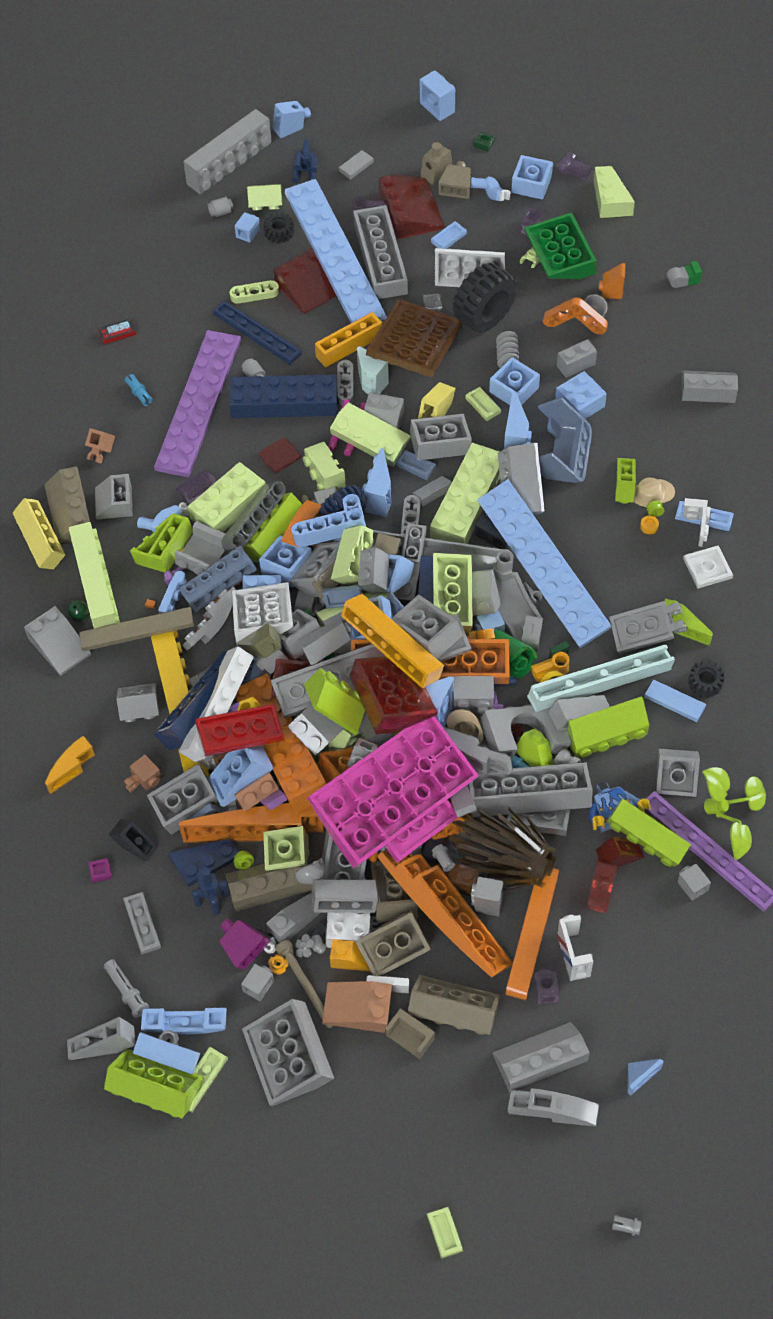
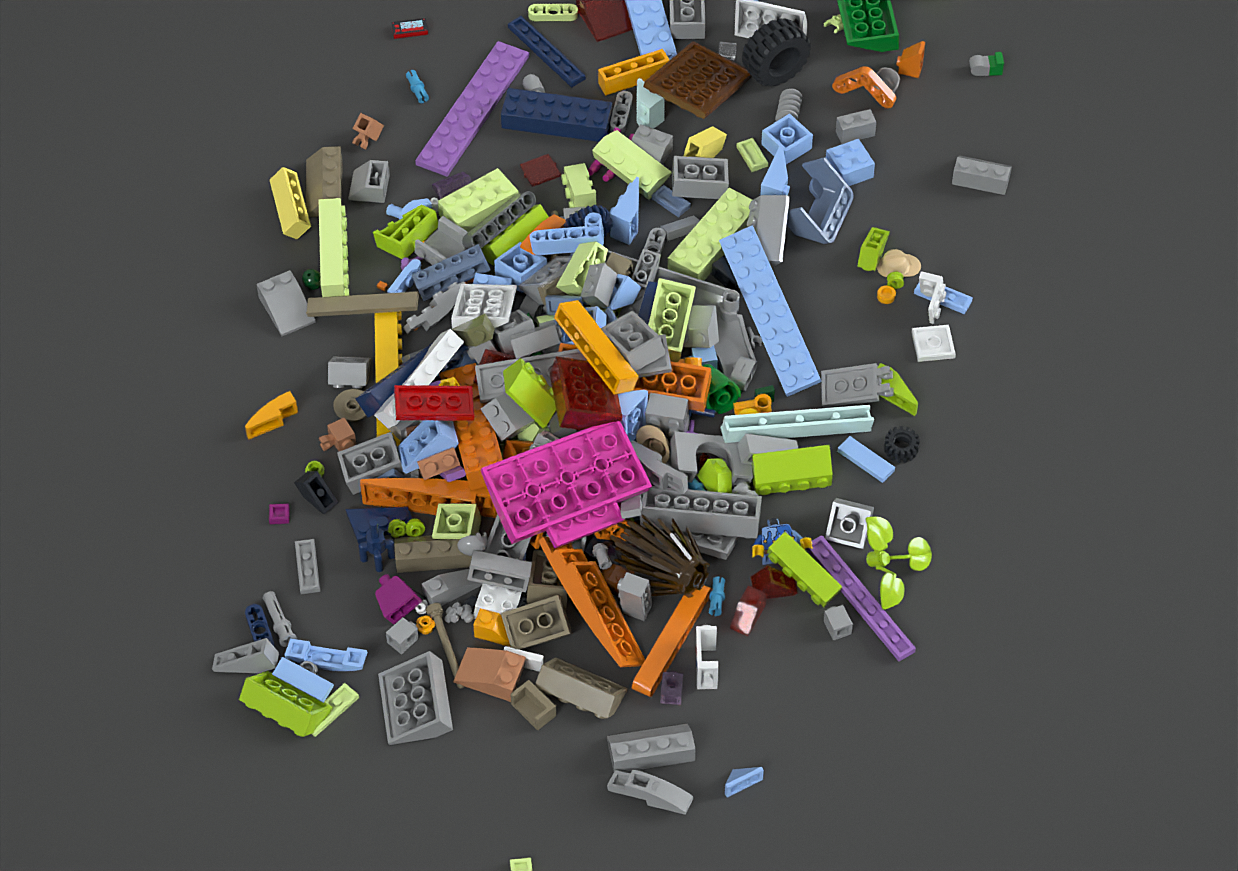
camera: 10 degrees right, 5 degrees down
none -> dark blue beam [245,604,275,647]
none -> lime plate [305,461,325,477]
none -> dark tan dish [333,389,367,421]
none -> lime plate [388,519,406,538]
none -> dark azure pin [709,576,725,616]

